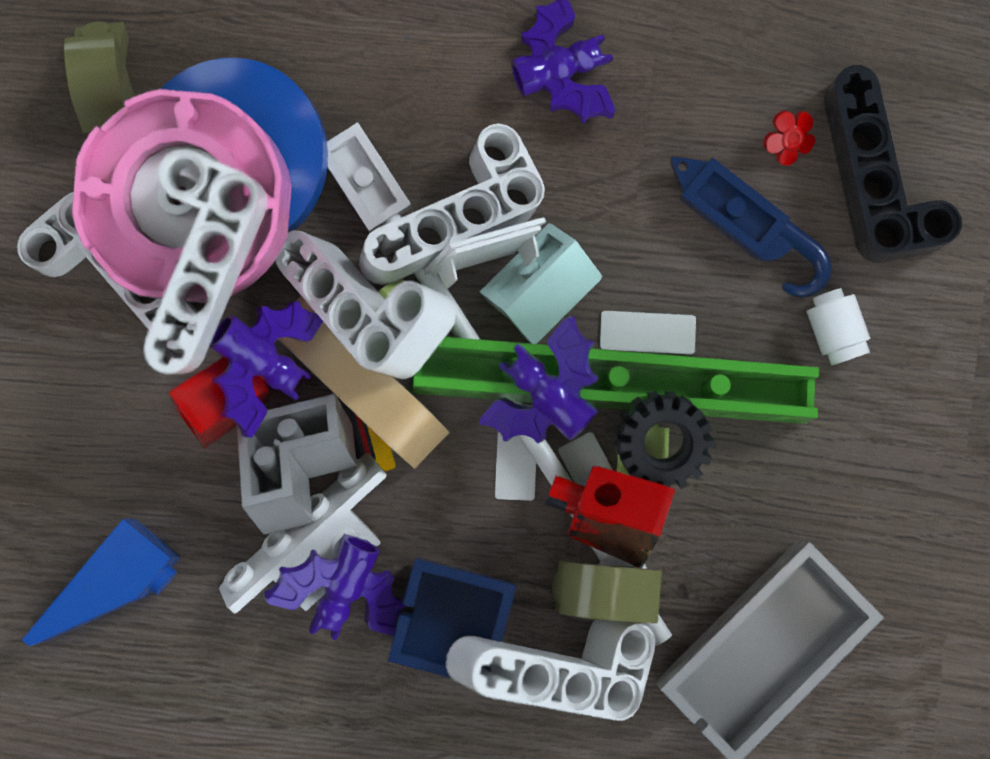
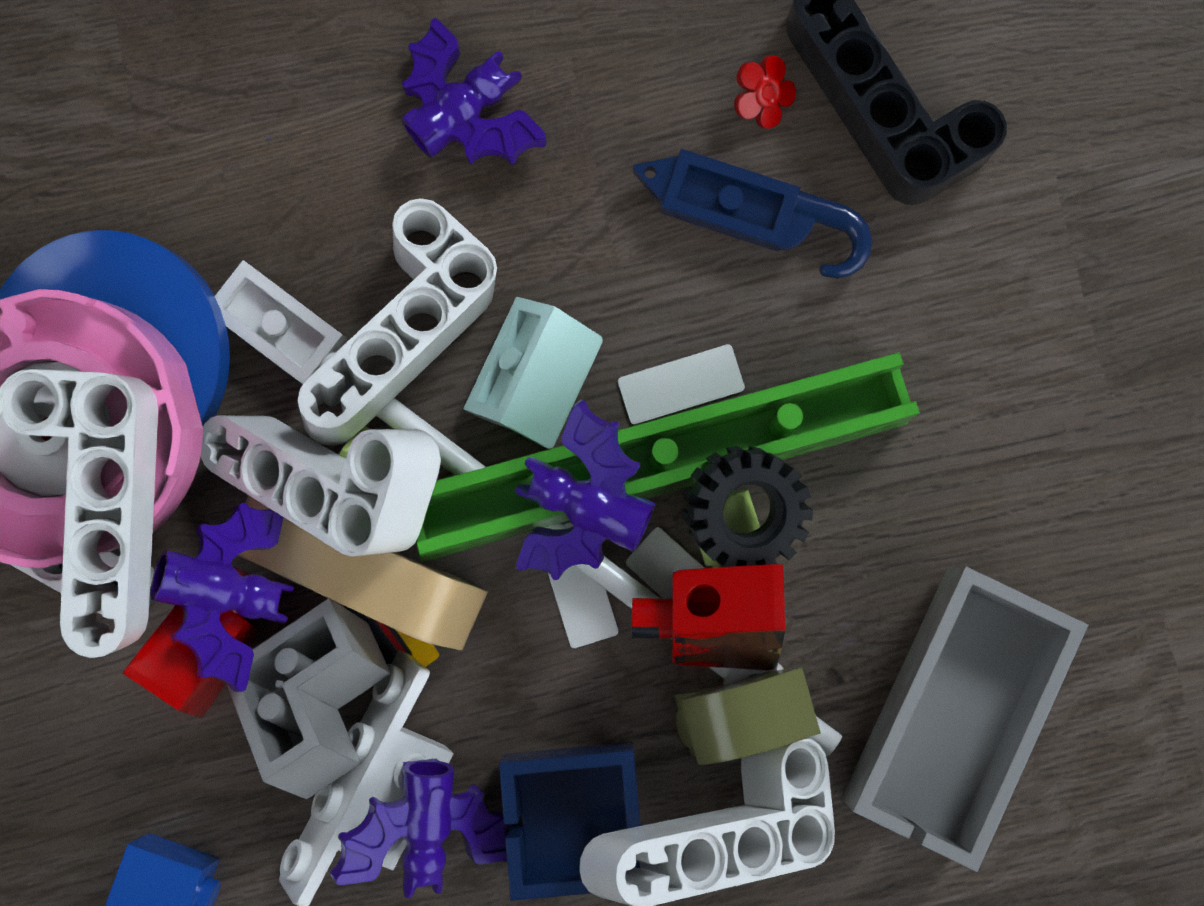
camera: 15 degrees left, 0 degrees up
white piece [424,217,546,289] -> none
white brick [806,288,871,366] -> none

